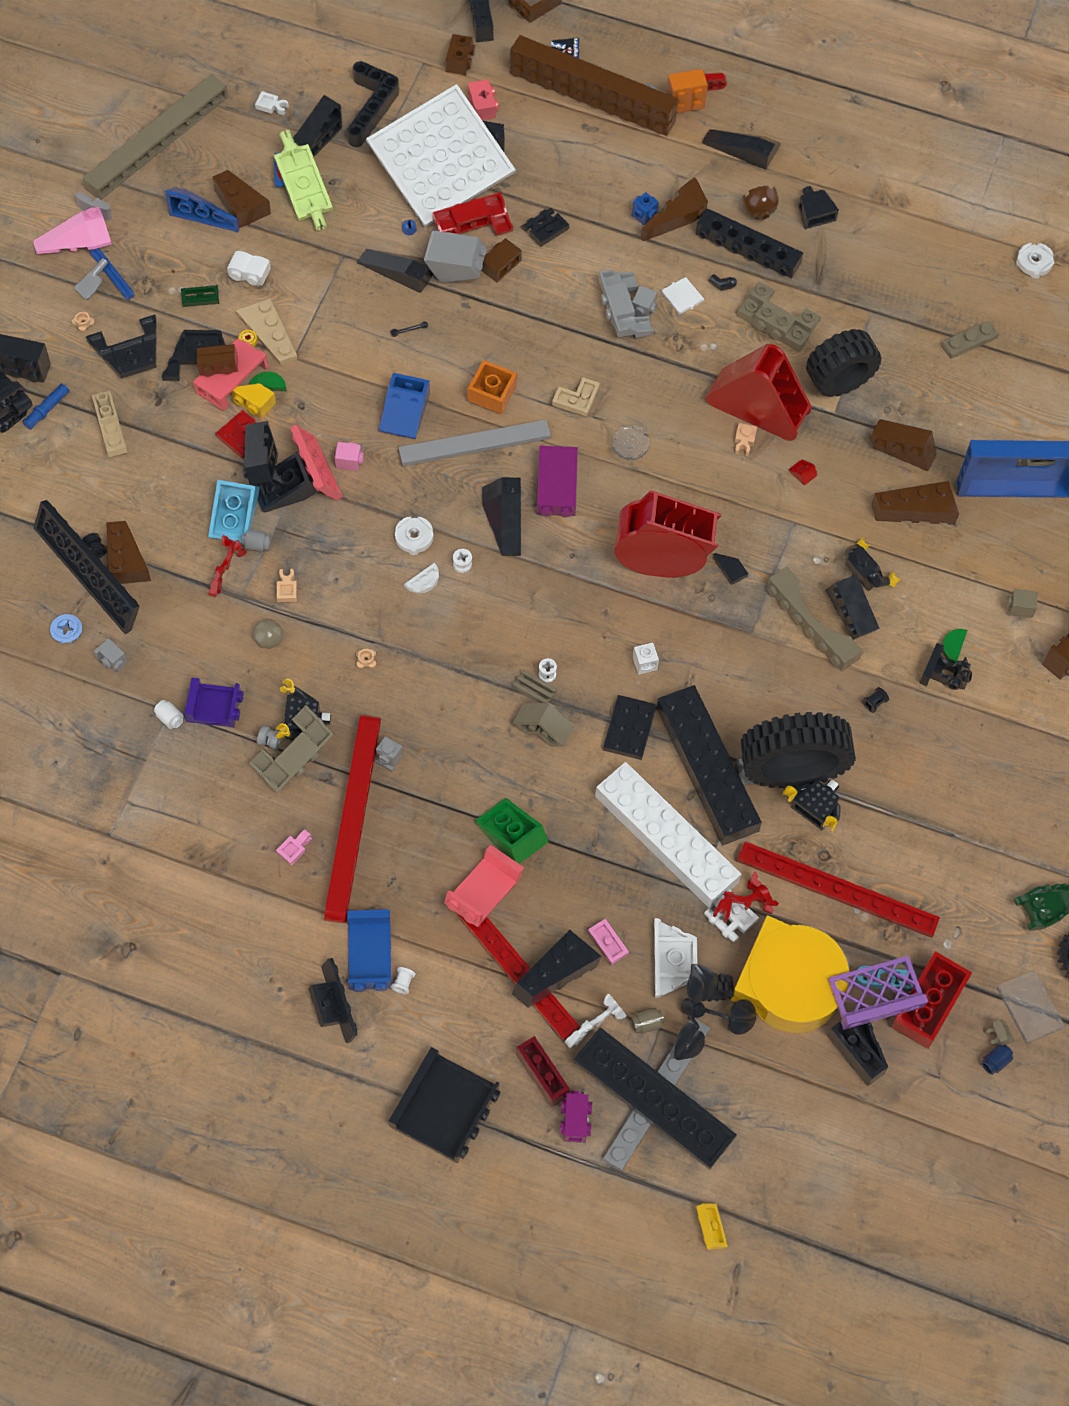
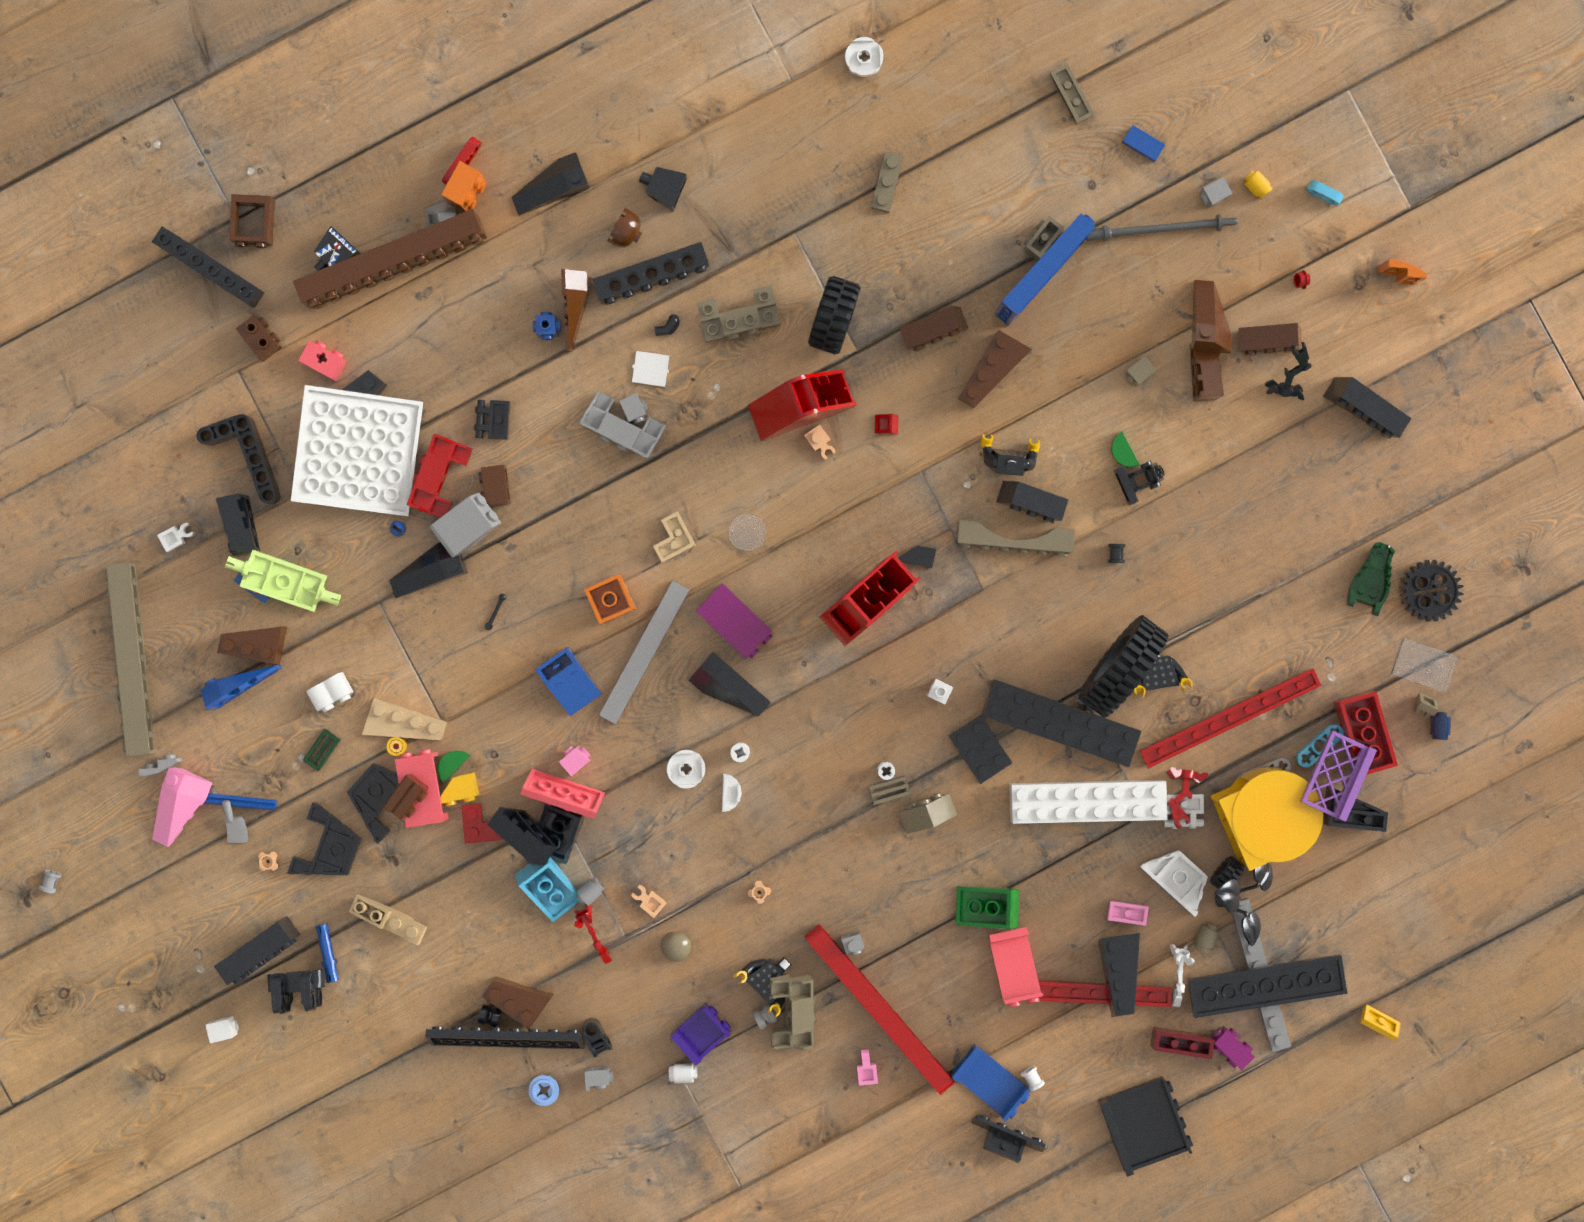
camera: 45 degrees left, 25 degrees up
none -> black piece [582,1018,613,1058]

